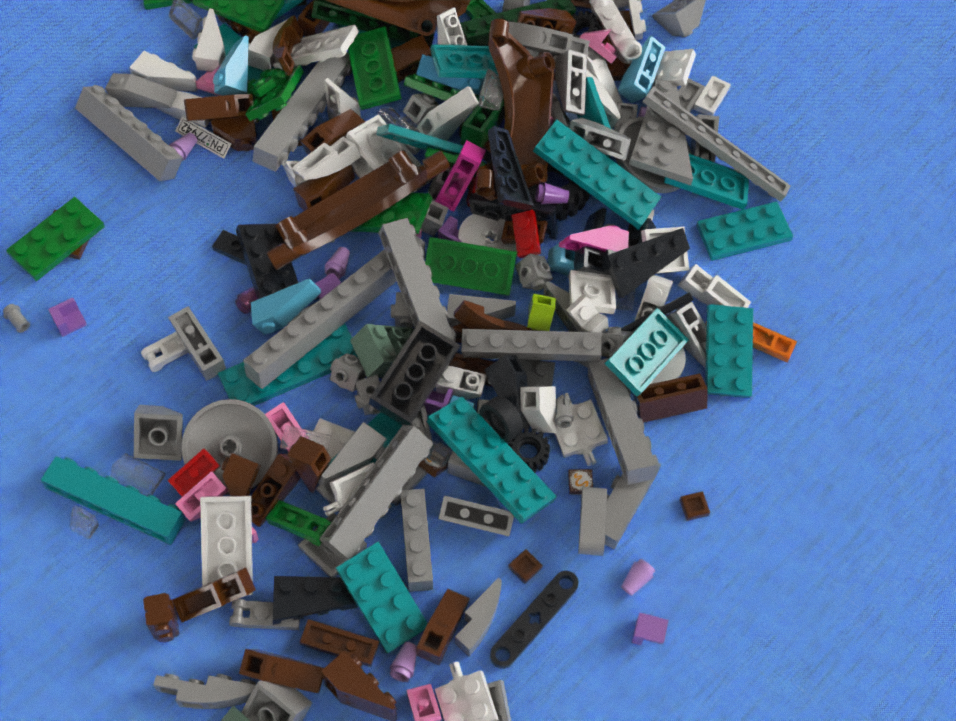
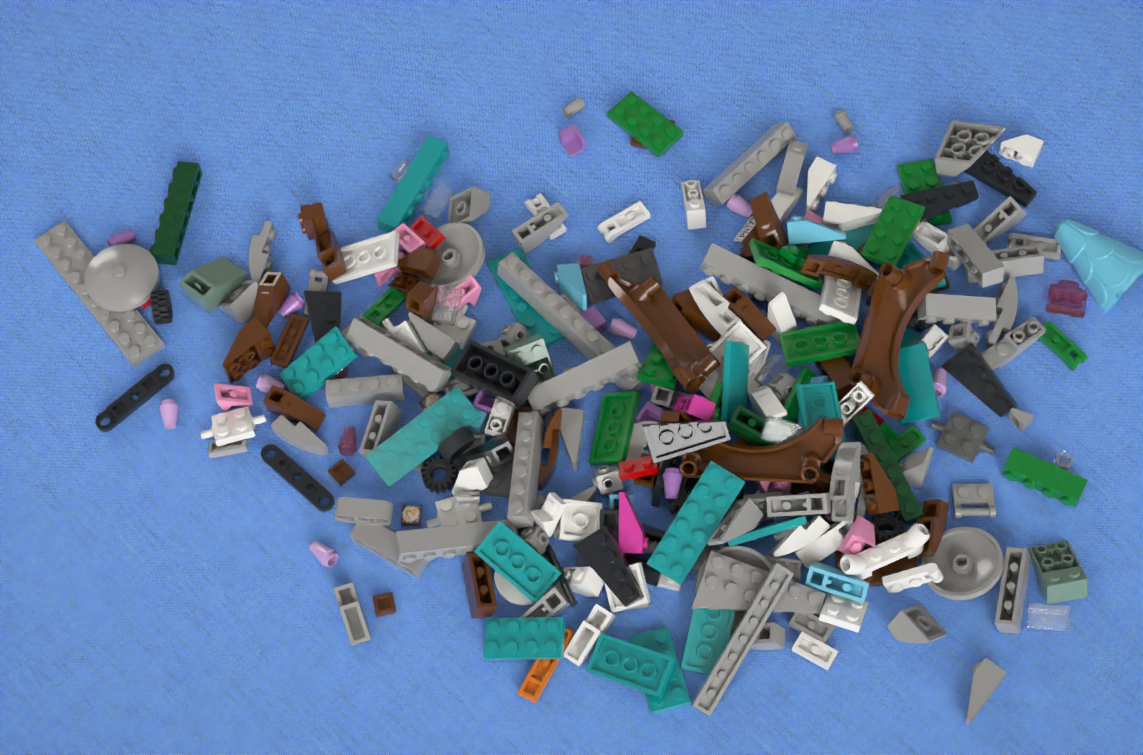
camera: 100 degrees right, 0 degrees up
lime slope [527,293,556,331] -> none
medium lavender panel [632,613,669,645] -> none
none -> medium lavender cone [278,292,306,318]
none -> light grey slope [333,582,371,646]
none -> clear pink cone [338,426,357,456]
none -> teal plate [586,633,676,698]
none -> white plate [597,201,651,243]
none -> white slope [681,180,706,230]
none -> medium lavender cone [831,135,859,154]
none -> light grey pin [834,110,854,134]

